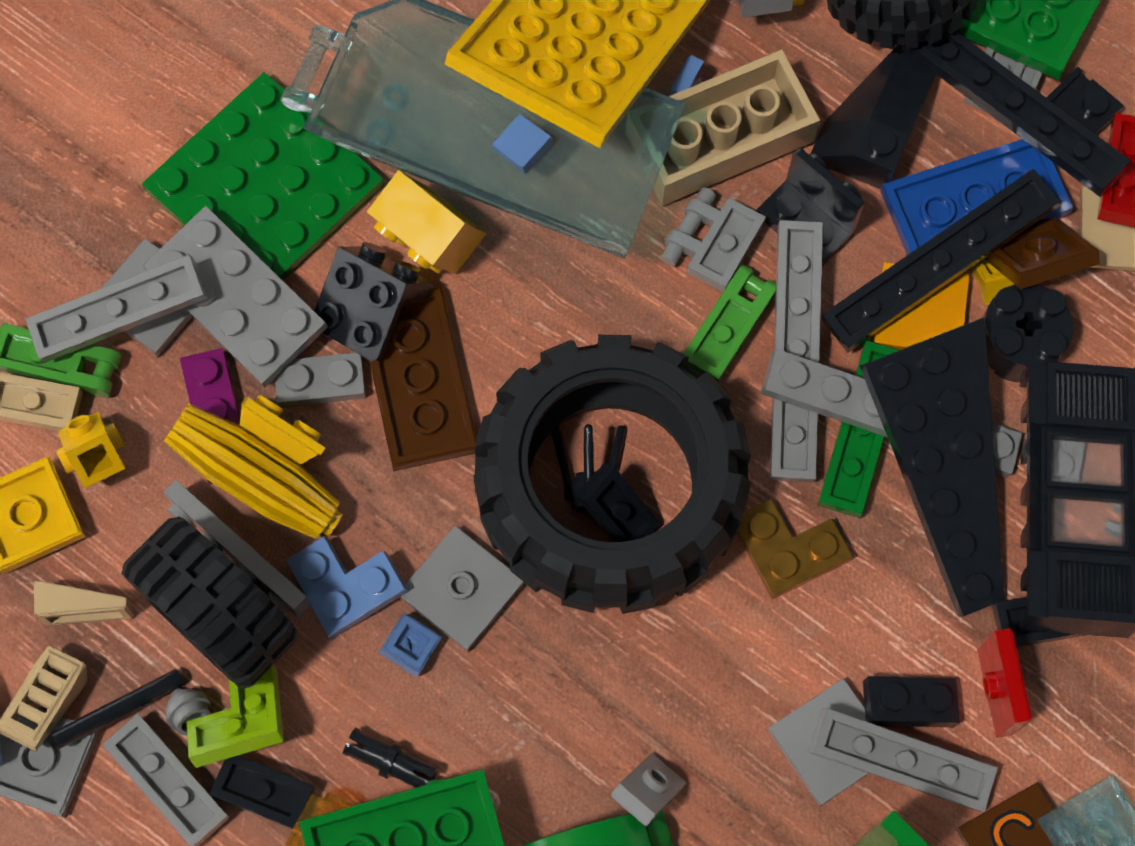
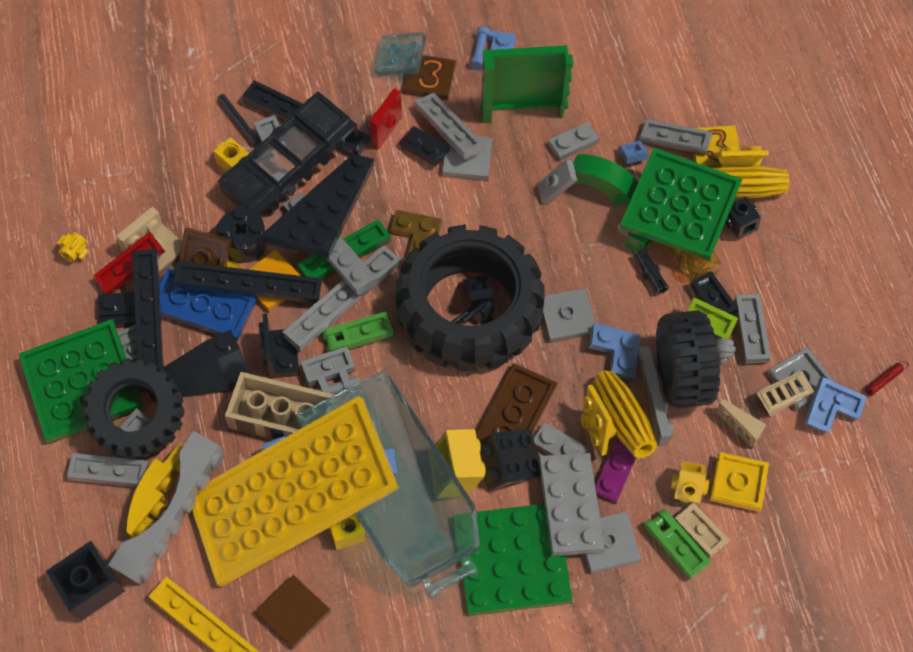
camera: 140 degrees left, 10 degrees down
light grey plate [25,254,208,363] -> none
black bar [50,668,184,750] -> none
medium blue tile [378,612,442,677] -> none

